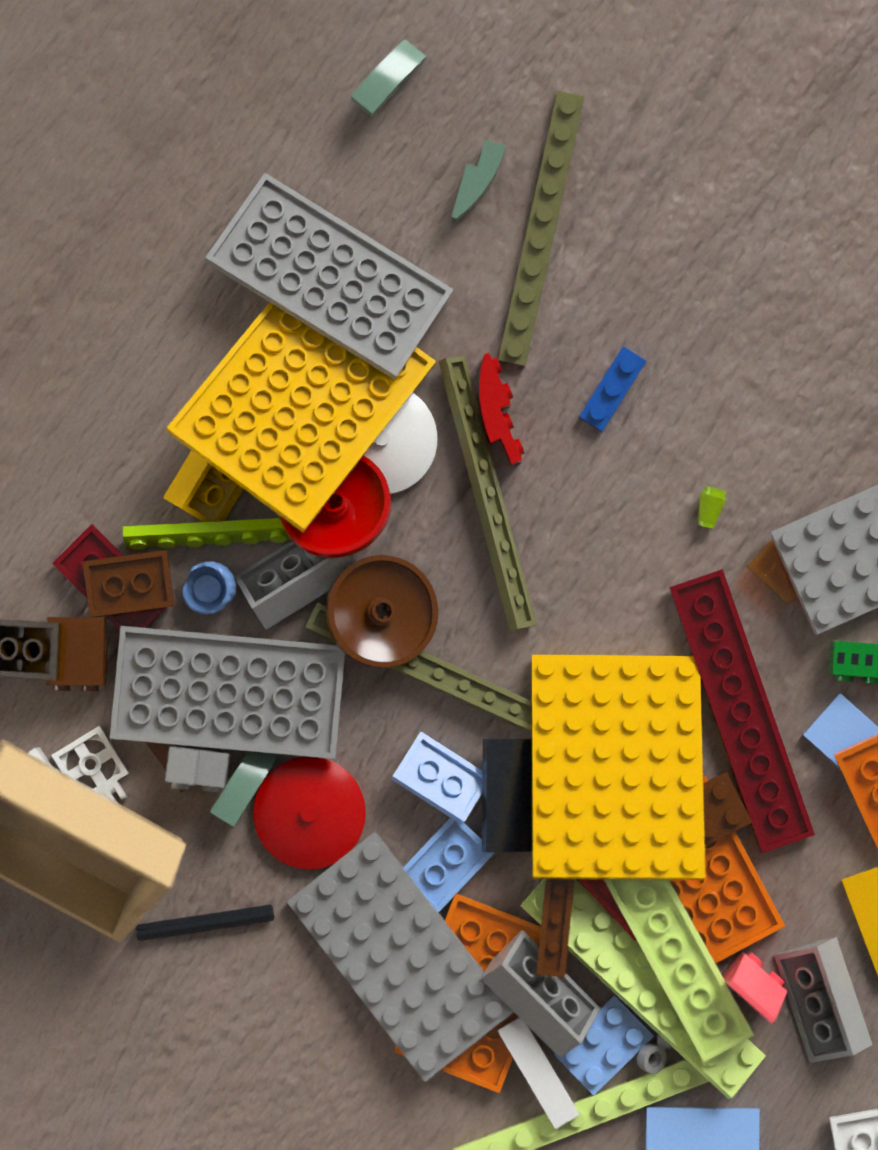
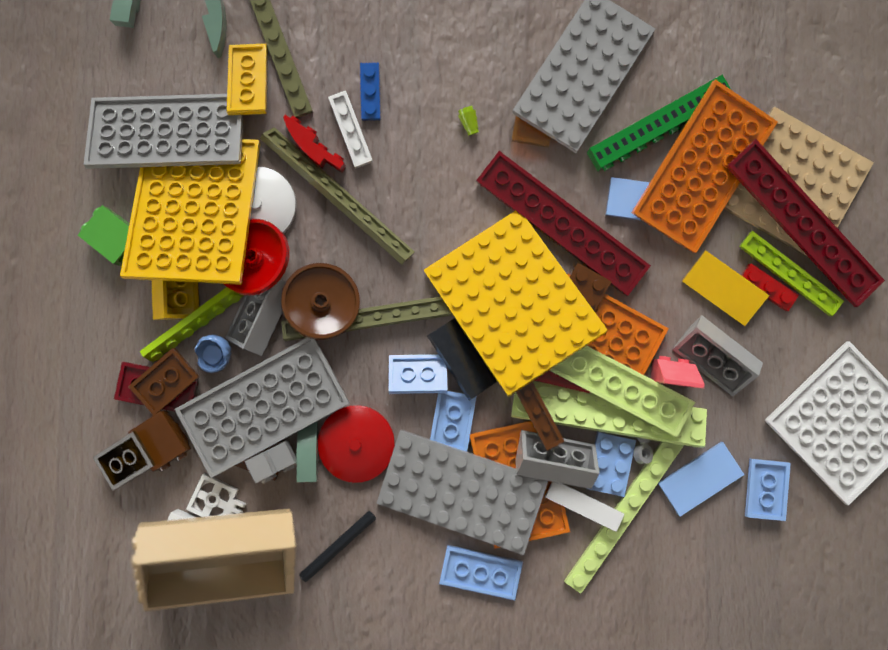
camera: 30 degrees left, 0 degrees up
none -> bright green brick [78,205,130,266]
none -> yellow tile [227,44,268,115]
none -> white plate [328,90,373,169]
none -> light blue tile [439,545,523,601]

